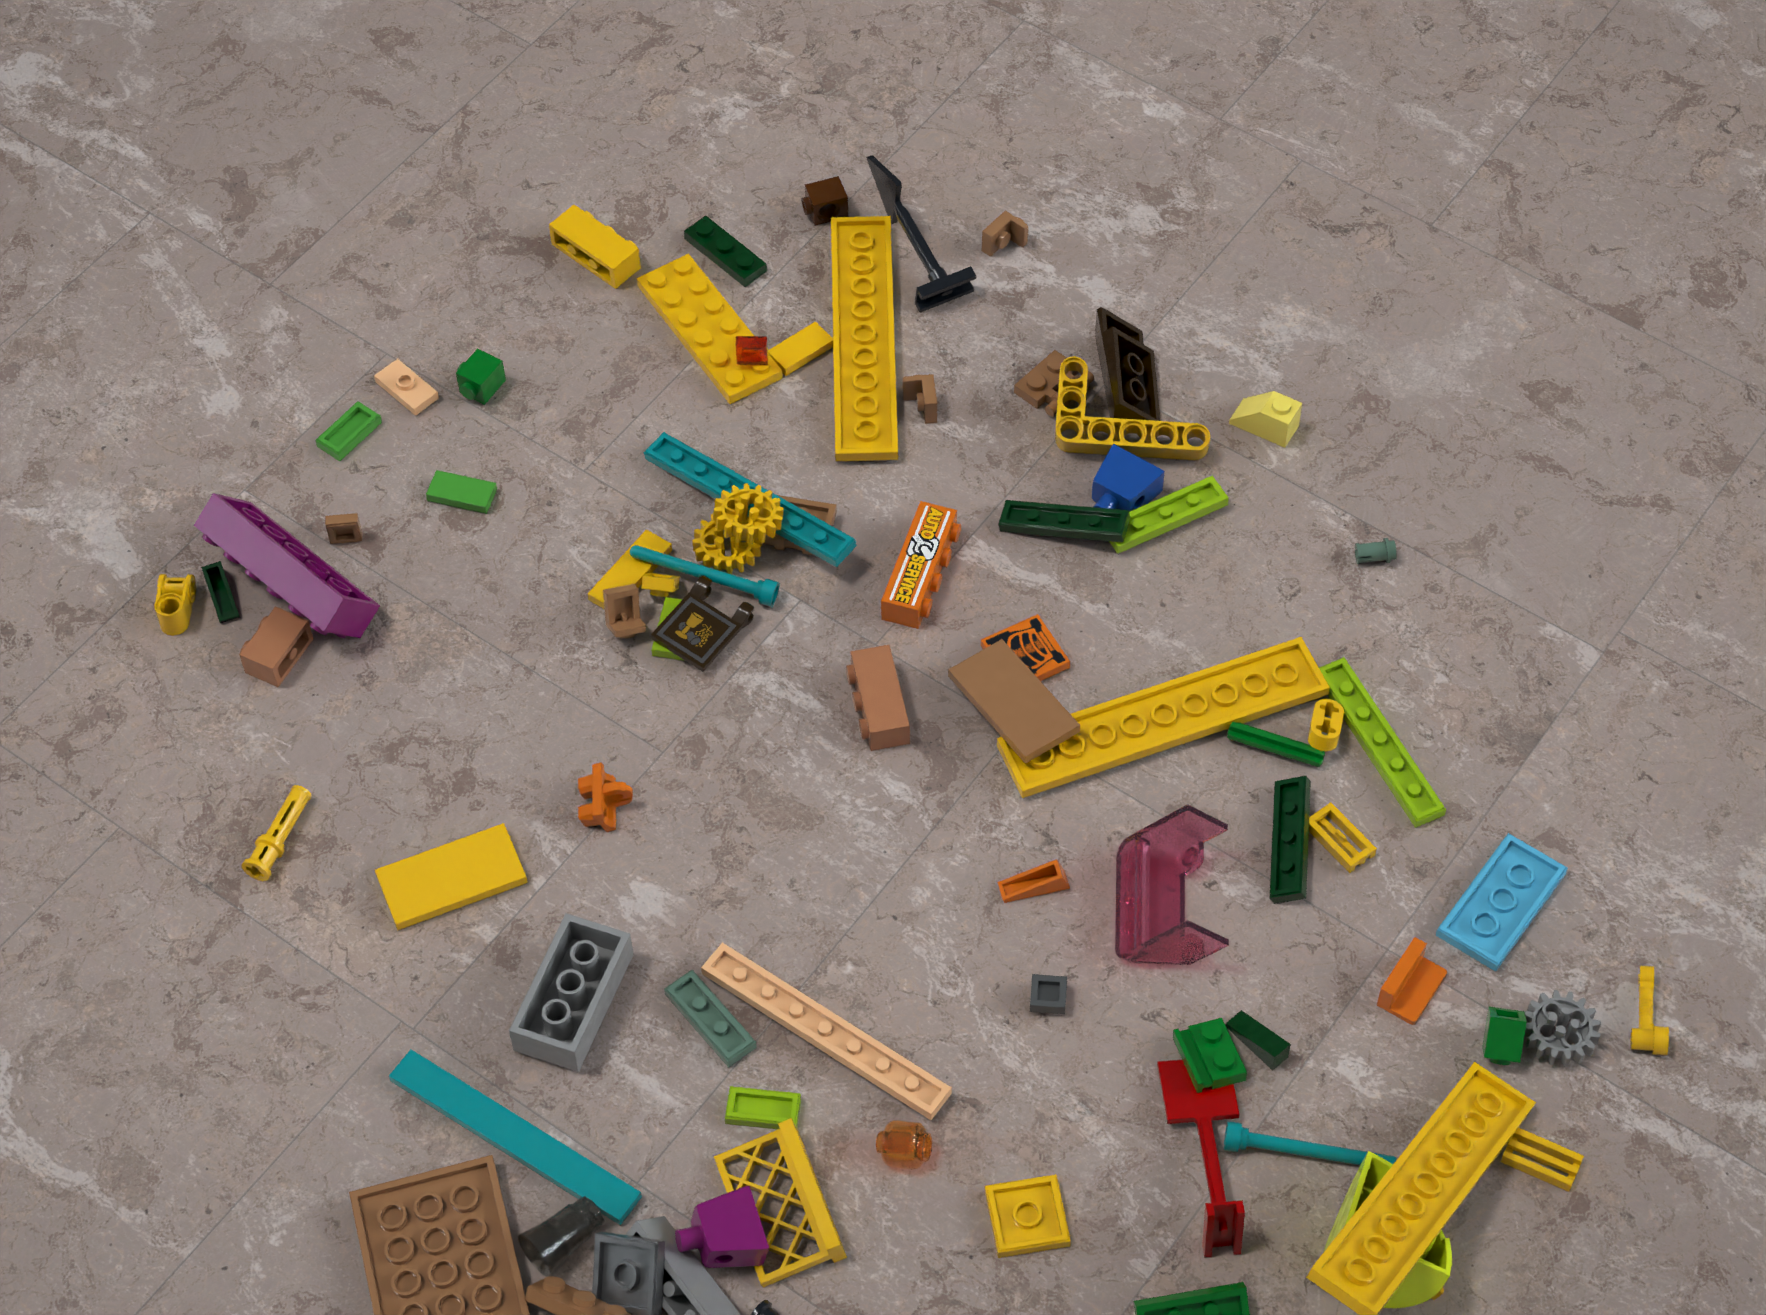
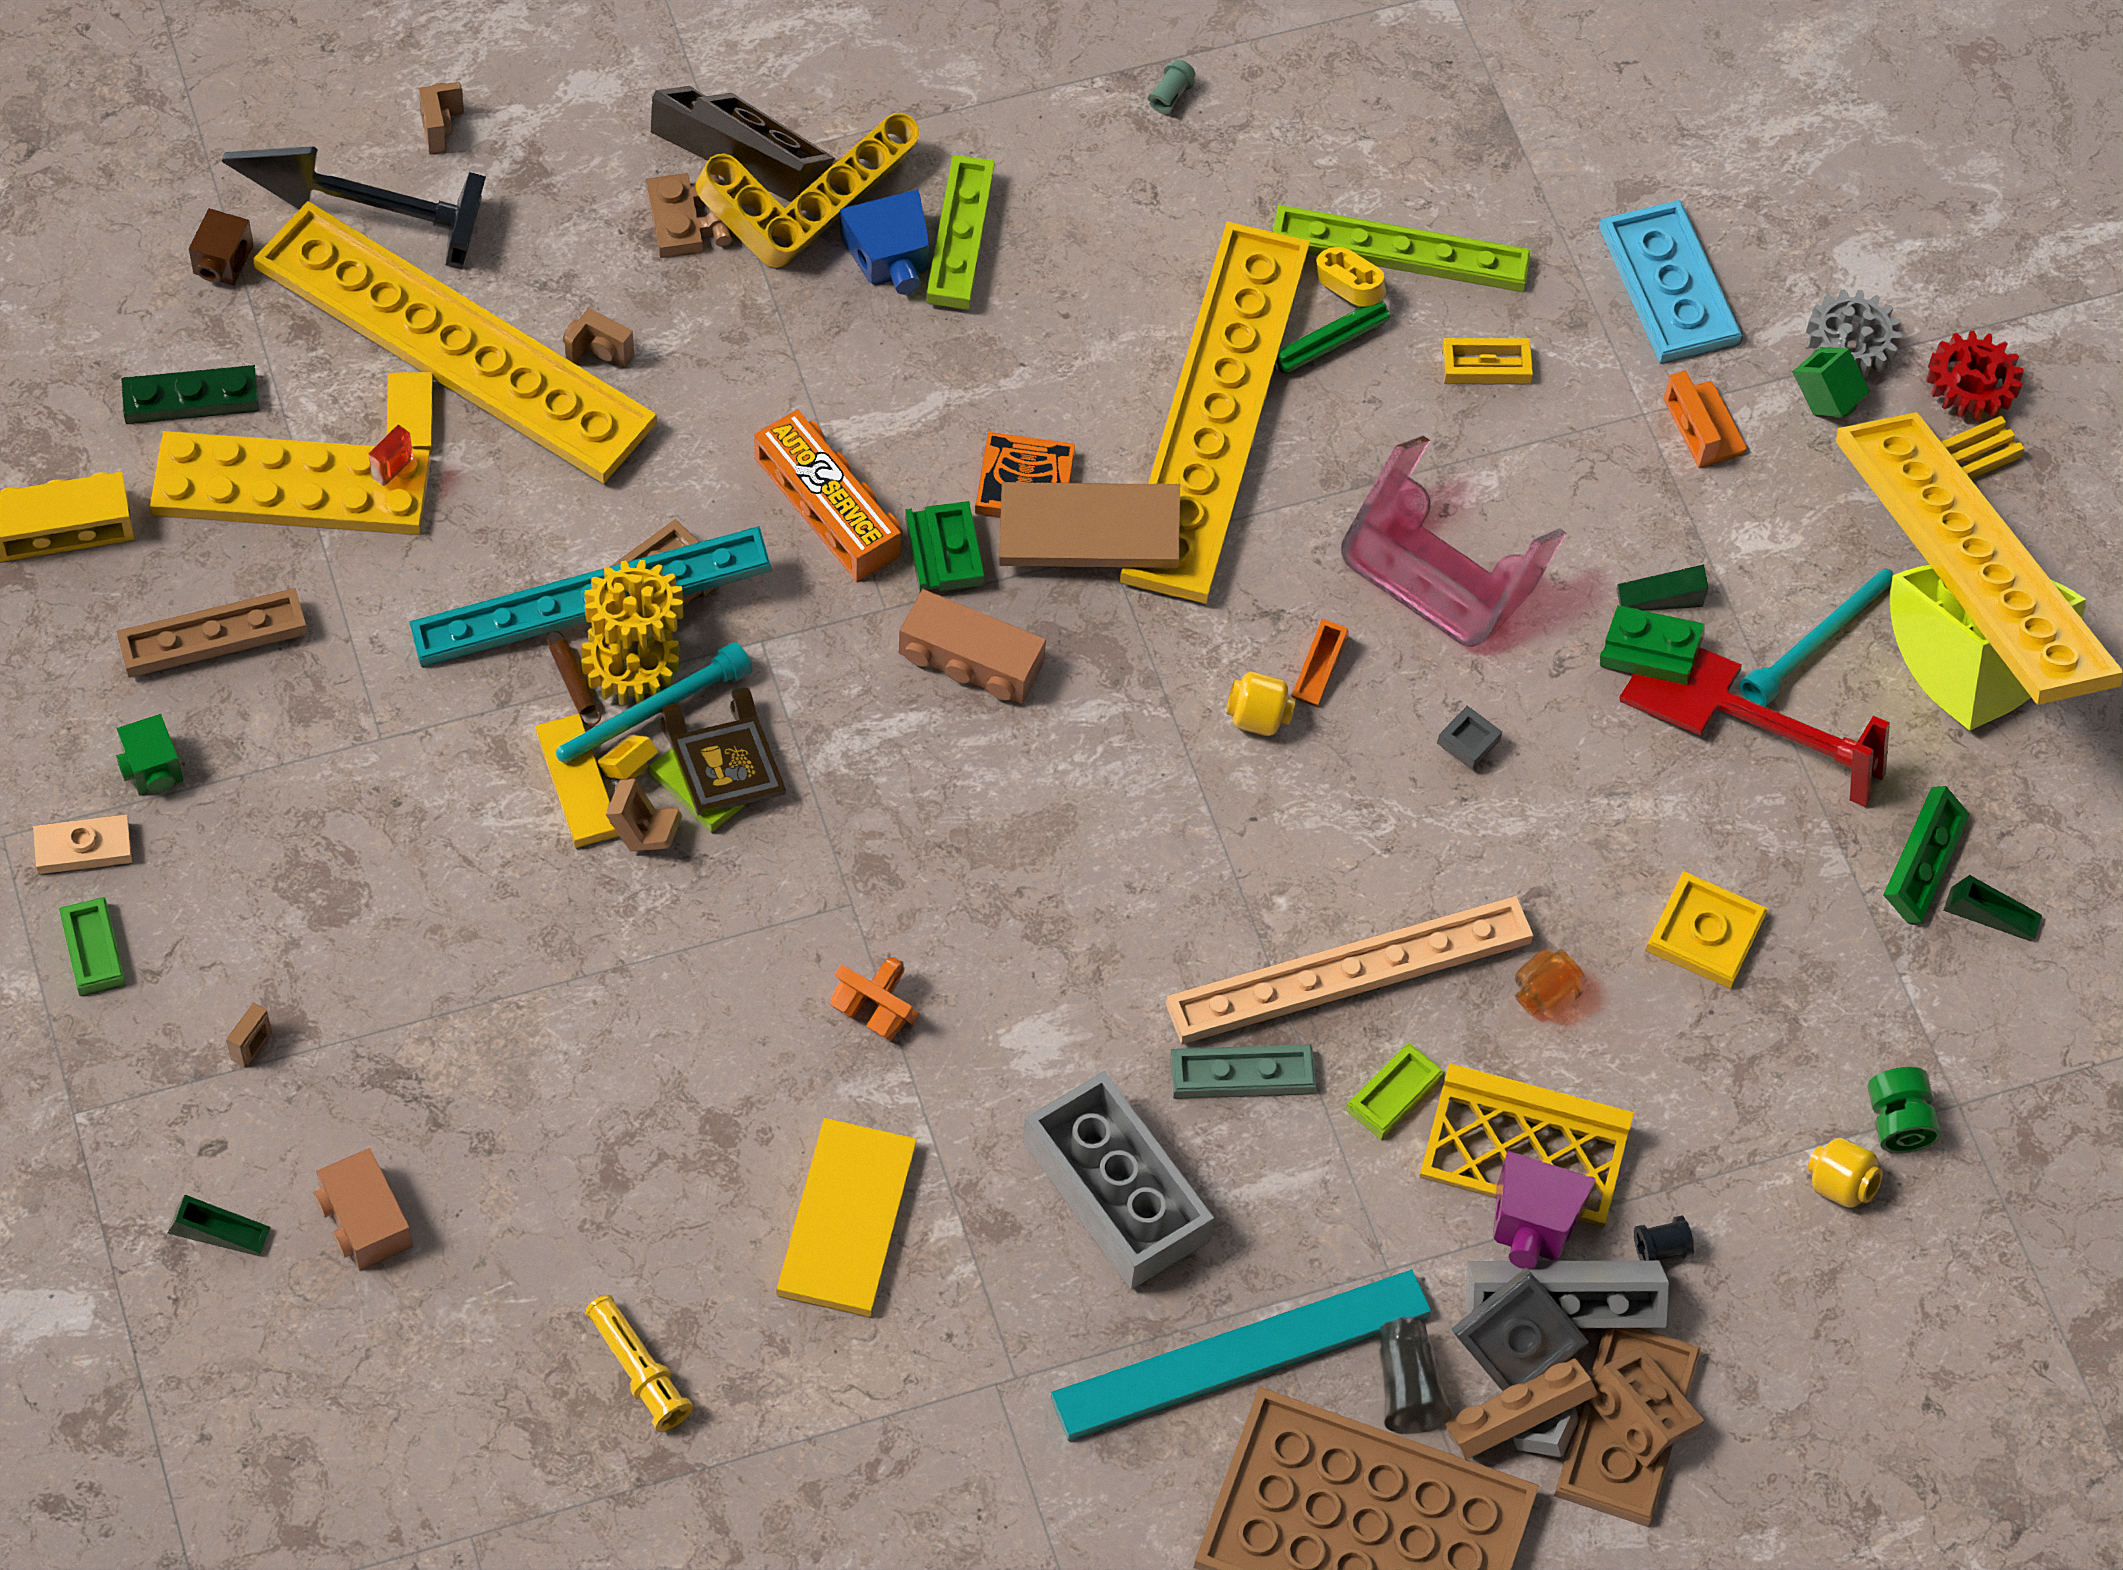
camera: 60 degrees left, 5 degrees up
yellow piece [154,574,196,636] -> none
magenta brick [194,493,380,639] -> none
bright green tile [426,470,497,514] -> none
dark green tile [998,500,1130,542] -> none
light yellow slope [1229,391,1302,448] -> none
dark green tile [1269,776,1311,904] -> none
yellow brick [1630,966,1669,1055] -> none
none -> medium nougat plate [117,588,308,678]
none -> dark orange piece [546,631,601,726]
none -> green plate [905,501,984,593]
none -> yellow head [1226,672,1295,736]
none -> red gear [1926,331,2024,420]

